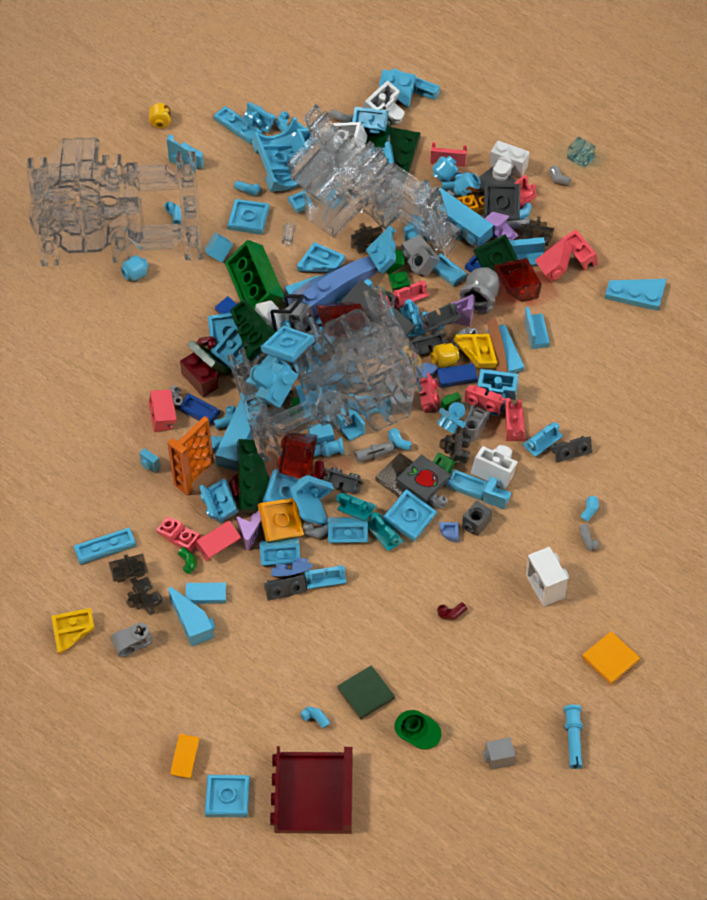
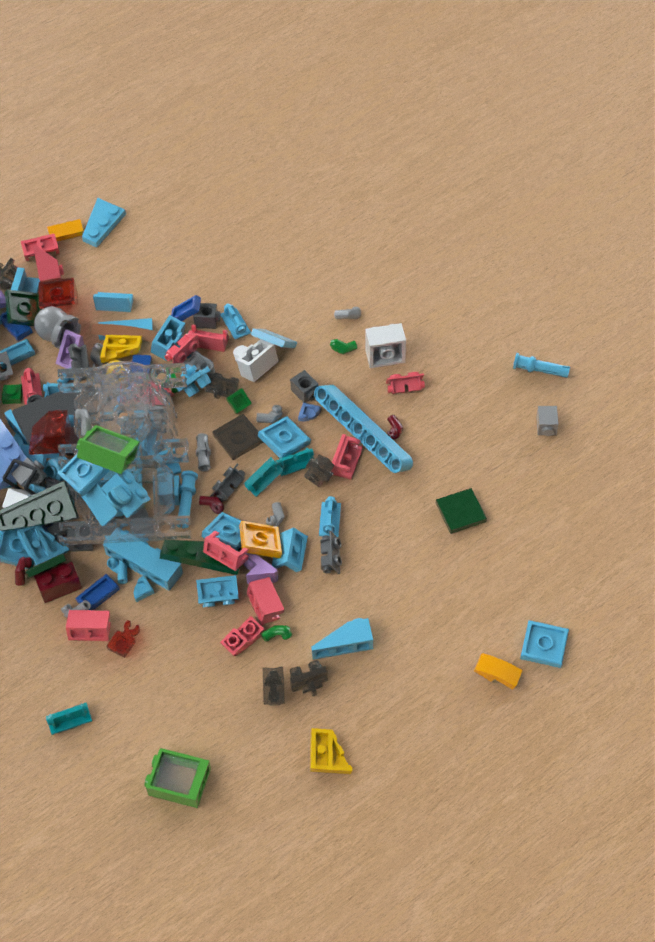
camera: 75 degrees left, 0 degrees up
medium azure tile [74,527,136,565] -> none
light grey piece [111,623,152,657] -> none
medium azure plate [139,448,160,473] -> none
orange fence [167,416,214,495] -> none
medium azure tile [186,582,226,604] -> none
dark red arm [228,473,239,500] -> none
dark red panel [270,746,353,834] -> none
medium blue slope [271,558,312,576] -> none
clear red slope [277,433,318,478] -> none
medium azure bracket [291,475,334,526] -> none
medium azure arm [300,706,330,729] -> none
medium azure panel [327,517,368,543] -> none
medium azure arm [388,428,412,451] -> none
green piece [394,709,442,749] -> none
dark grey tile [396,454,451,503] -> none
medium azure tile [446,469,488,501] -> none
medium azure panel [483,476,511,510] -> none
dark grey hinge [551,436,592,463] -> none
medium azure arm [580,496,599,522] -> none
light orange tile [582,631,640,685] -> none
none -> teal hinge [46,702,92,735]
none -> light orange tile [47,219,84,242]
none -> light grey arm [75,408,92,435]
none -> bright green window [76,425,140,474]
none -> clear red plate [107,620,140,658]
none -> window [144,748,211,808]
none -> blue tile [171,295,201,321]
none -> dark grey brick [193,303,221,329]
none -> coral hinge [203,531,249,571]
none -> medium azure tile [251,328,297,348]
none -> clear smoke brick [304,454,335,487]
none -> medium azure beam [314,385,413,473]
none -> green arm [330,339,358,354]
none -> coral hinge [331,434,363,479]
none -> coral hinge [386,372,425,394]

